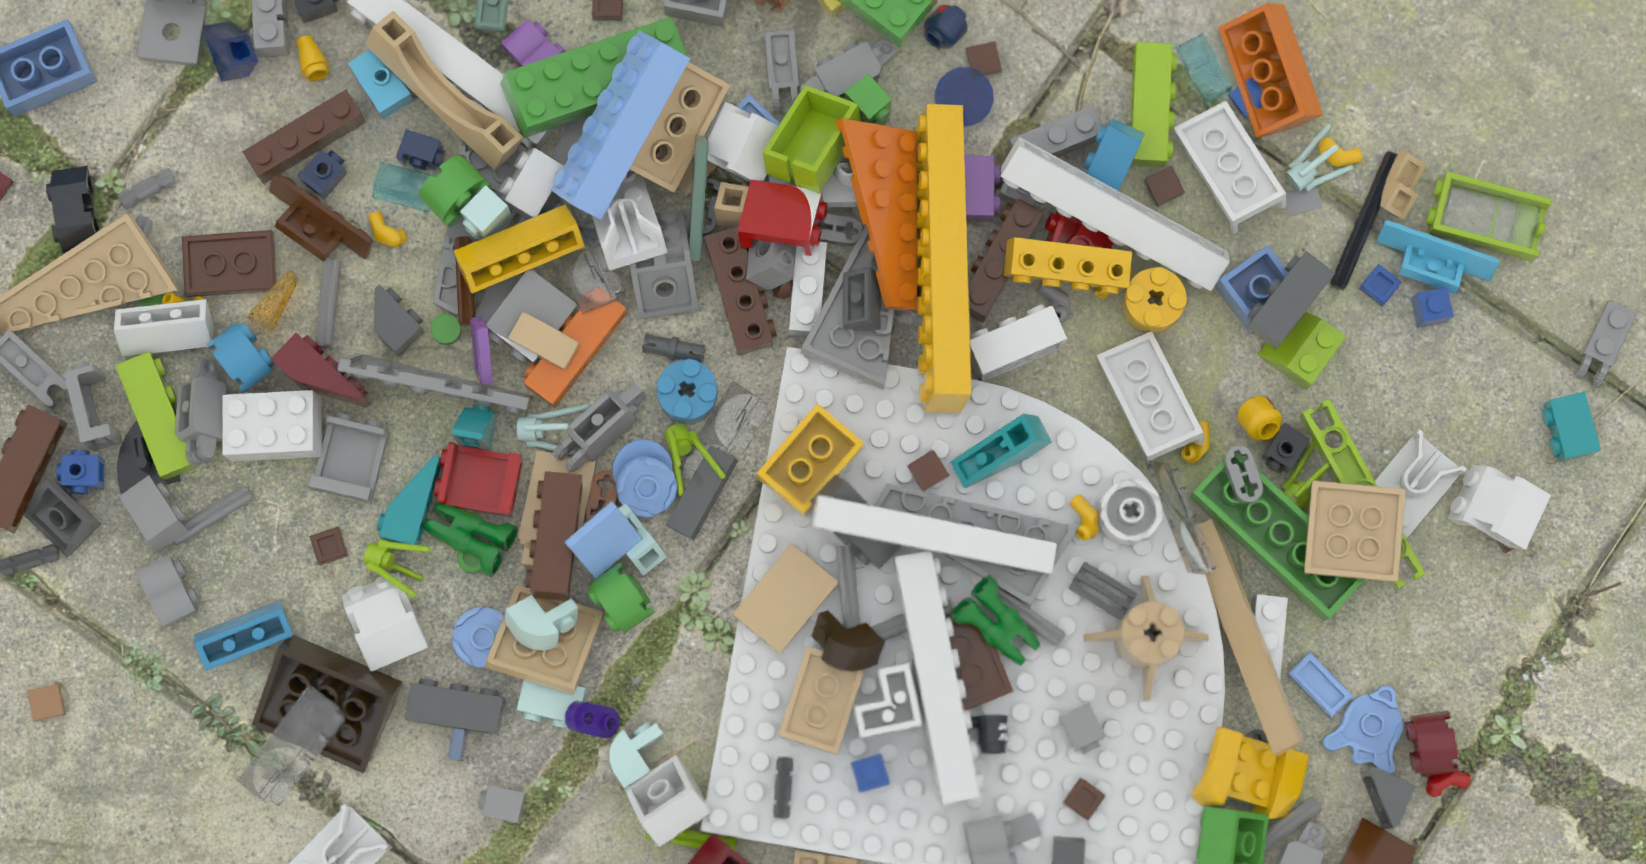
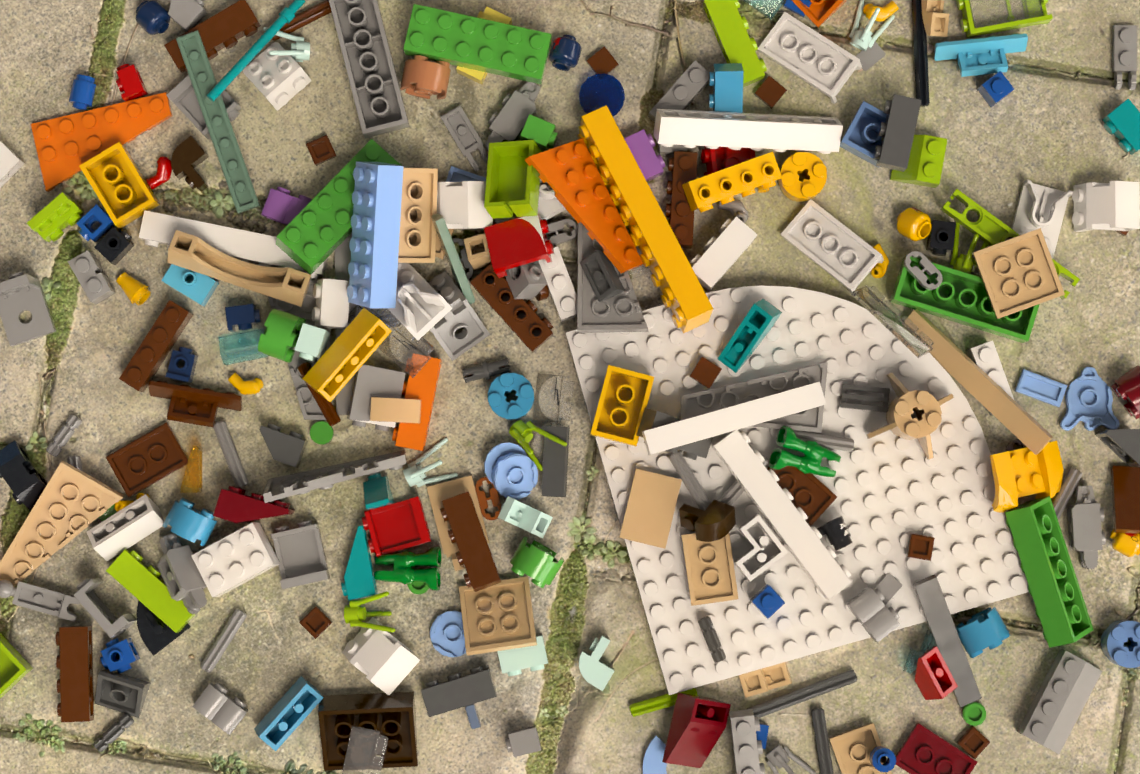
camera: 25 degrees left, 5 degrees up
light grey brick [118,476,188,552] -> none
clear blue slope [201,21,259,82] -> none
medium lavender tile [470,316,493,385] -> none
light aqua brick [505,595,578,650] -> none
light grey hinge [553,384,646,472] -> none
light blue tile [565,502,642,579] -> none
dark purple plate [565,701,619,738] -> none
white brick [625,755,711,847] -> none
light grey brick [1058,703,1105,754] -> none
yellow arm [1069,494,1098,541] -> none
white brick [1098,480,1163,545] -> none
blue tile [1359,264,1402,307] -> none

